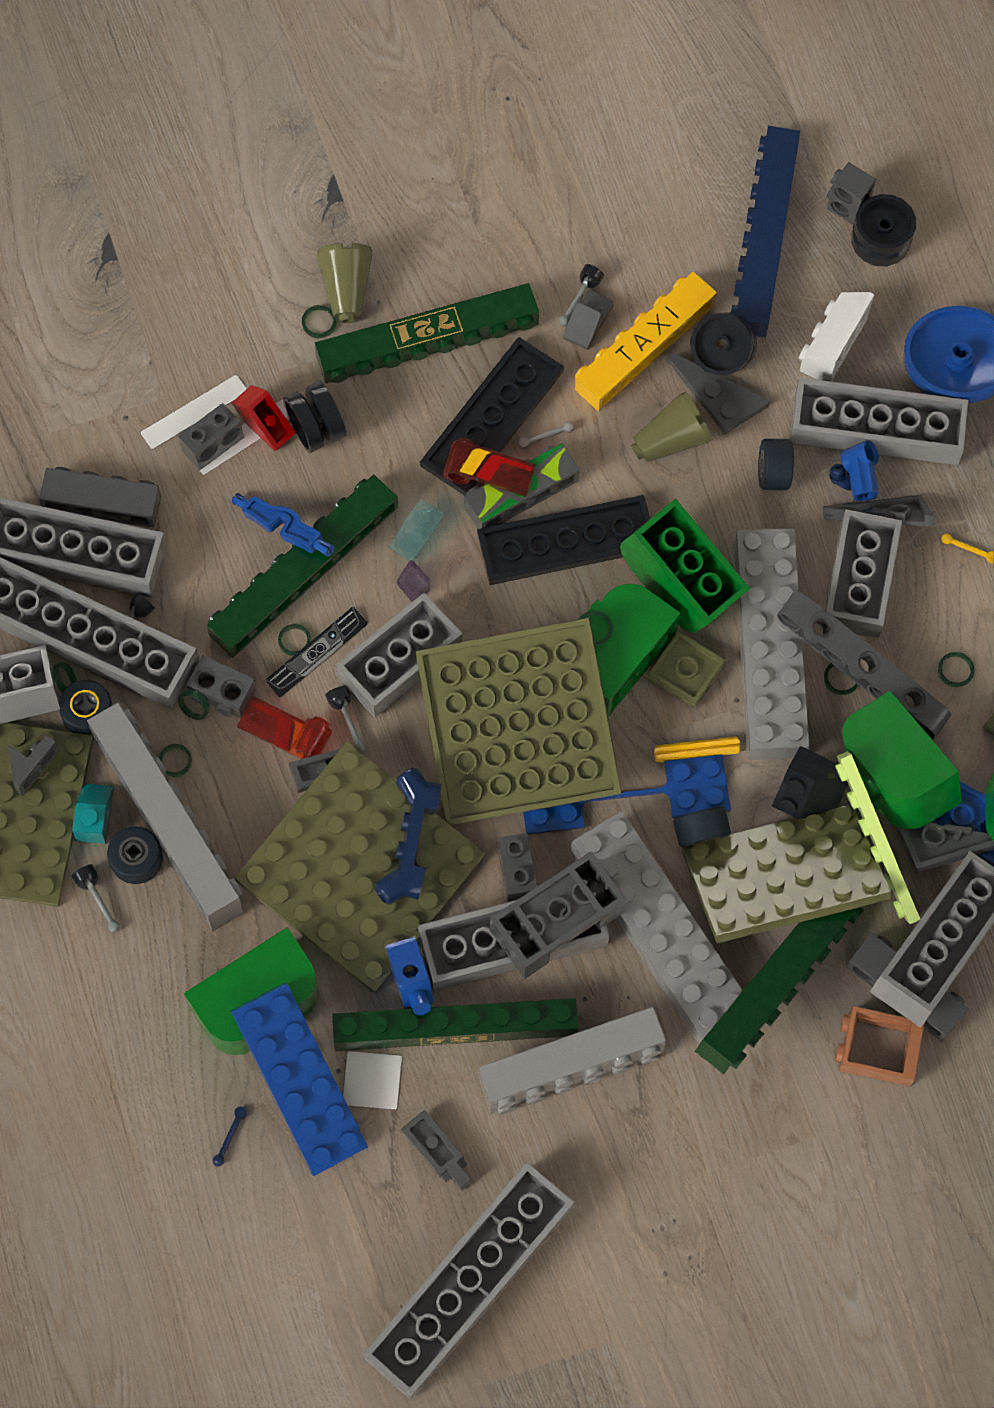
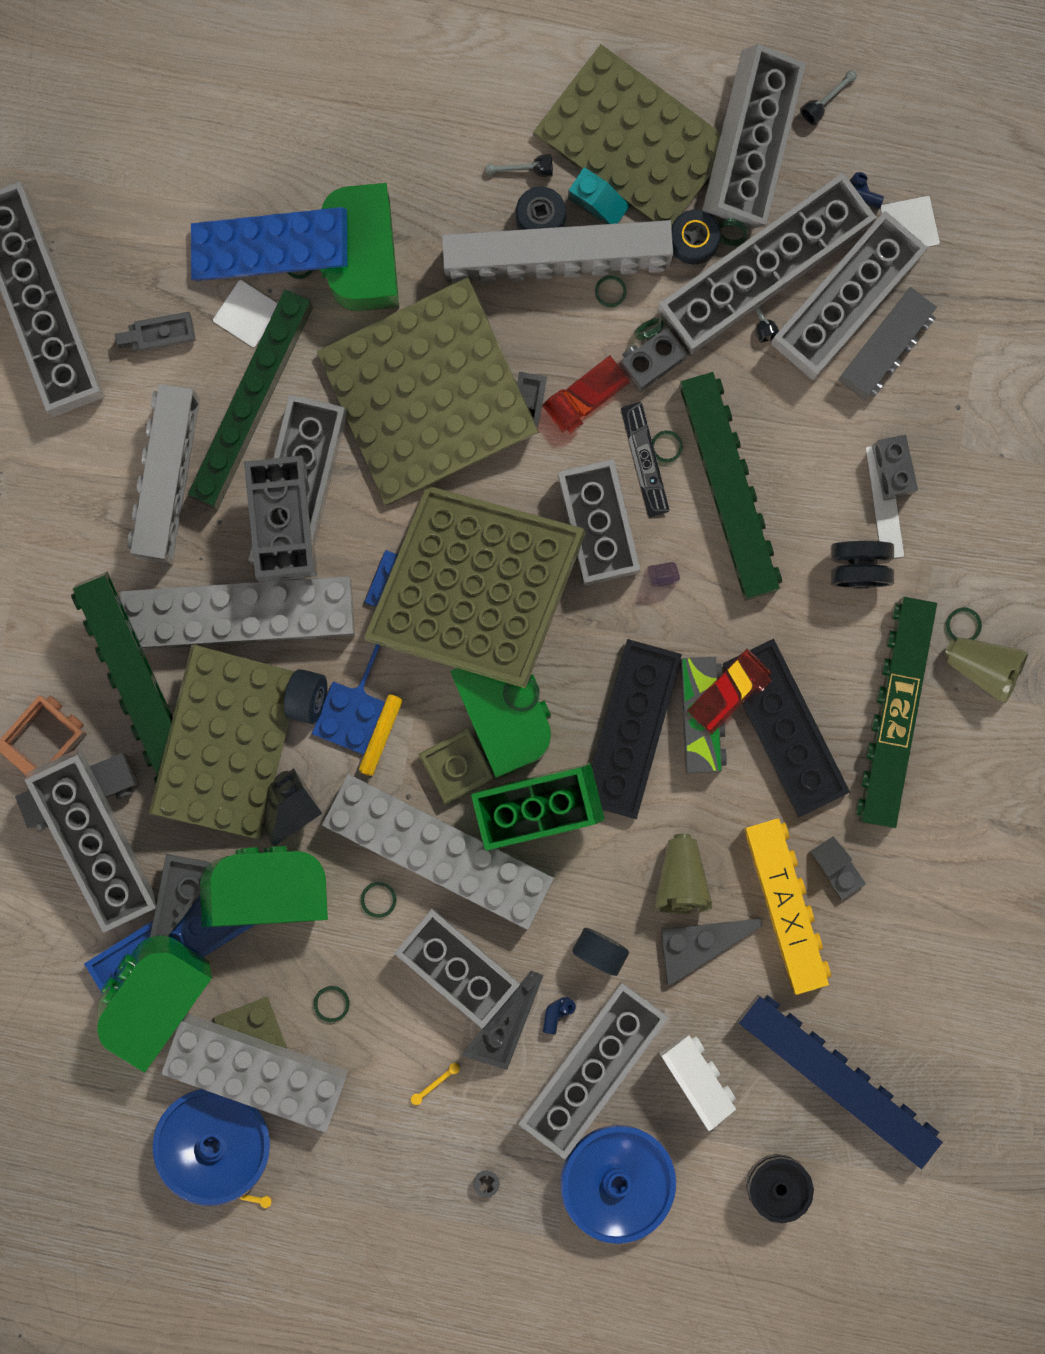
camera: 120 degrees right, 15 degrees up
dark grey slope [9,735,59,797] -> none
white sticker [141,375,246,449] -> none
dark blue hinge [212,1107,247,1167] -> none
red slope [231,385,296,451] -> none
blue piece [232,493,334,557] -> none
hinge [325,685,367,754] -> none
dark blue plate [375,767,441,904] -> none
blue torso [386,936,434,1015] -> none
clear light blue slope [388,499,445,562] -> none
dark grey brick [497,833,537,902] -> none
light grey hinge [518,421,574,449] -> none
hinge [559,264,604,326] -> none
black wheel [690,312,757,375] -> none
dark grey beam [777,591,951,739] -> none
dark grey brick [827,162,876,225] -> none
yellowish green plate [835,751,921,924] -> none
blue piece [841,440,879,501] -> none

